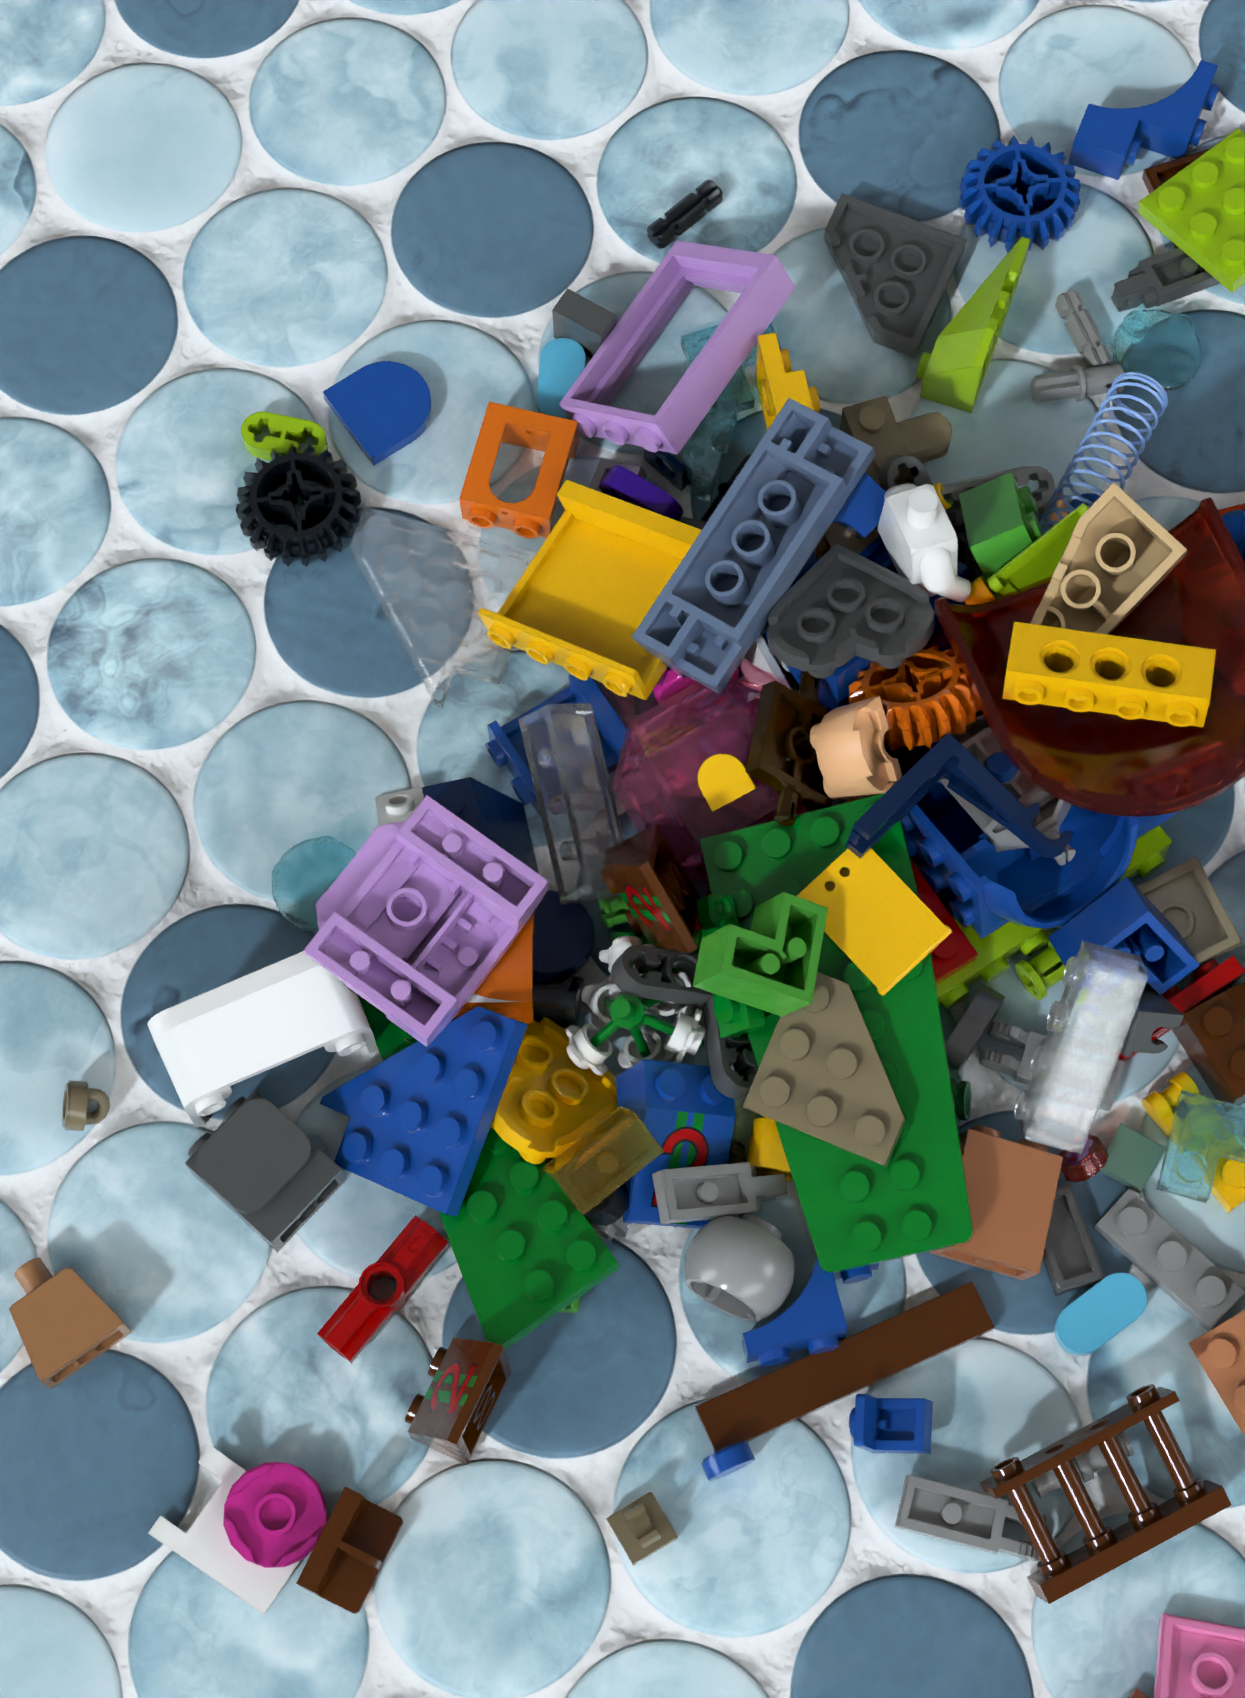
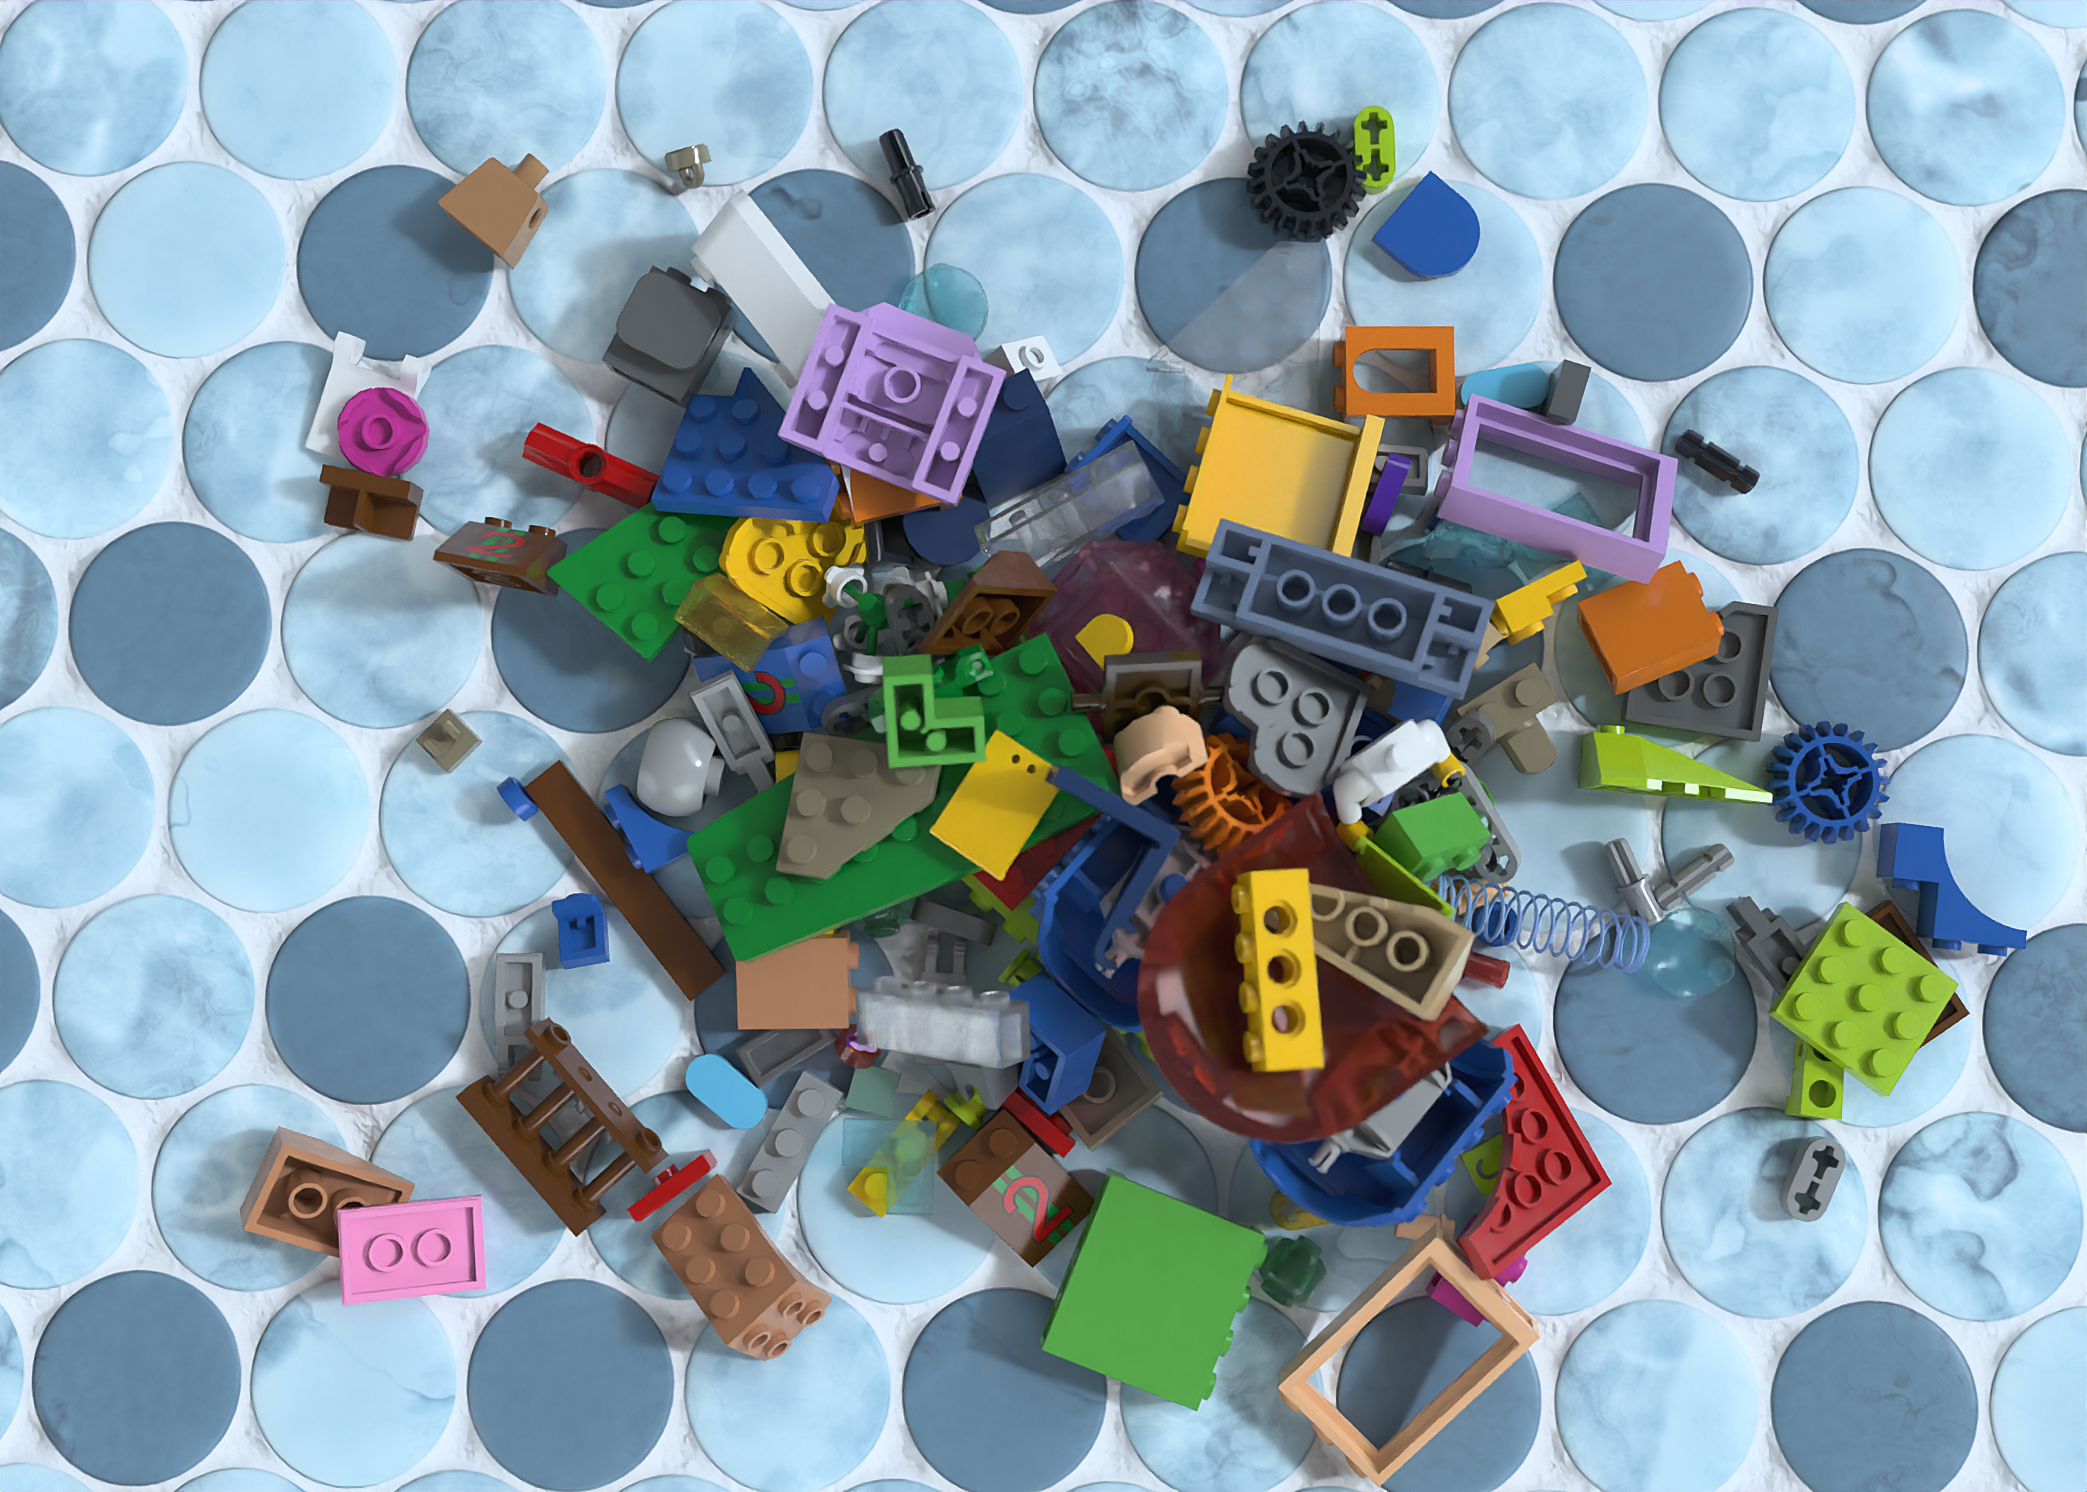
camera: 75 degrees right, 15 degrees up
none -> red plate [626,1149,718,1223]
none -> black axle [879,128,936,220]
none -> lime wheel [943,1085,993,1130]
none -> orange brick [1577,560,1724,696]

